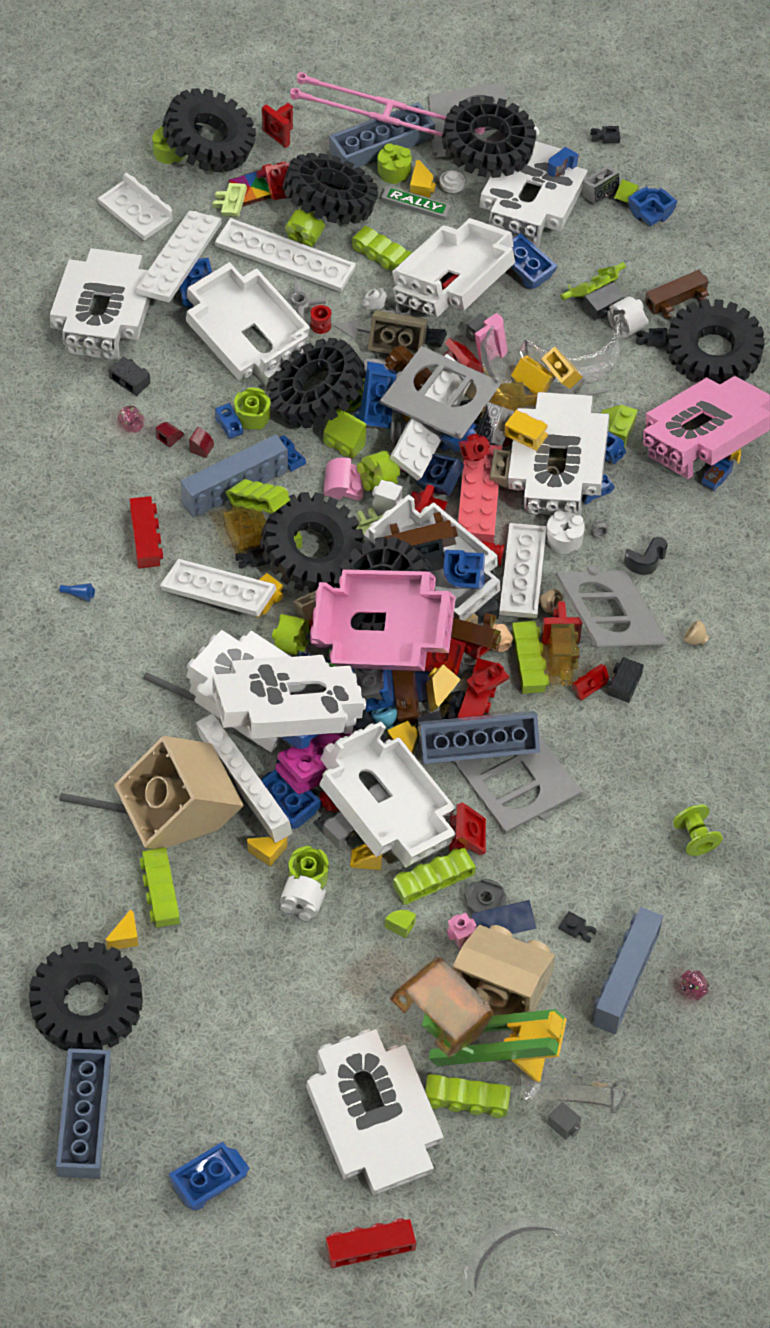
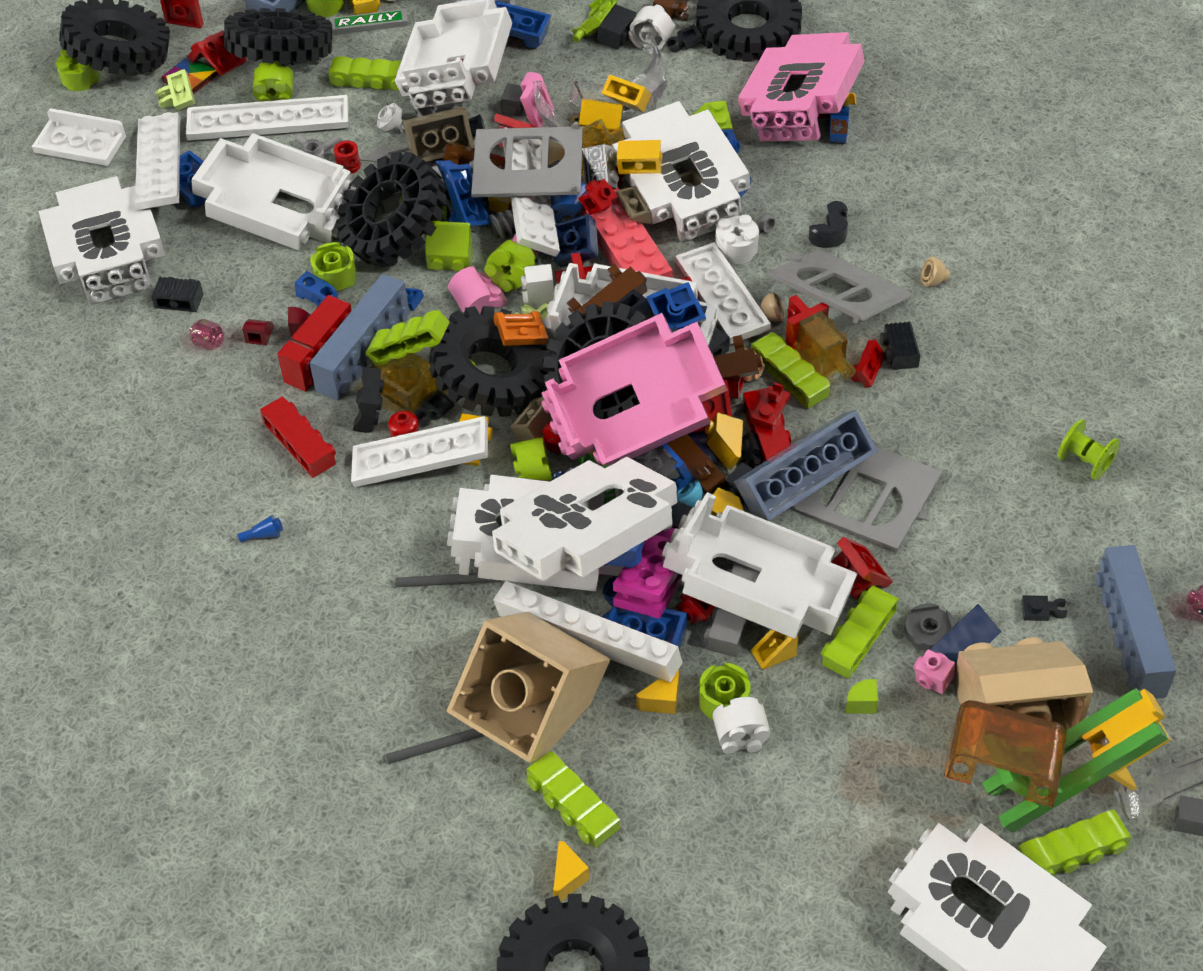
camera: 25 degrees left, 5 degrees down
none -> red piece [277,295,352,392]
none -> black brick [353,367,384,433]
none -> red head [388,411,420,437]
none -> orange plate [494,311,548,346]

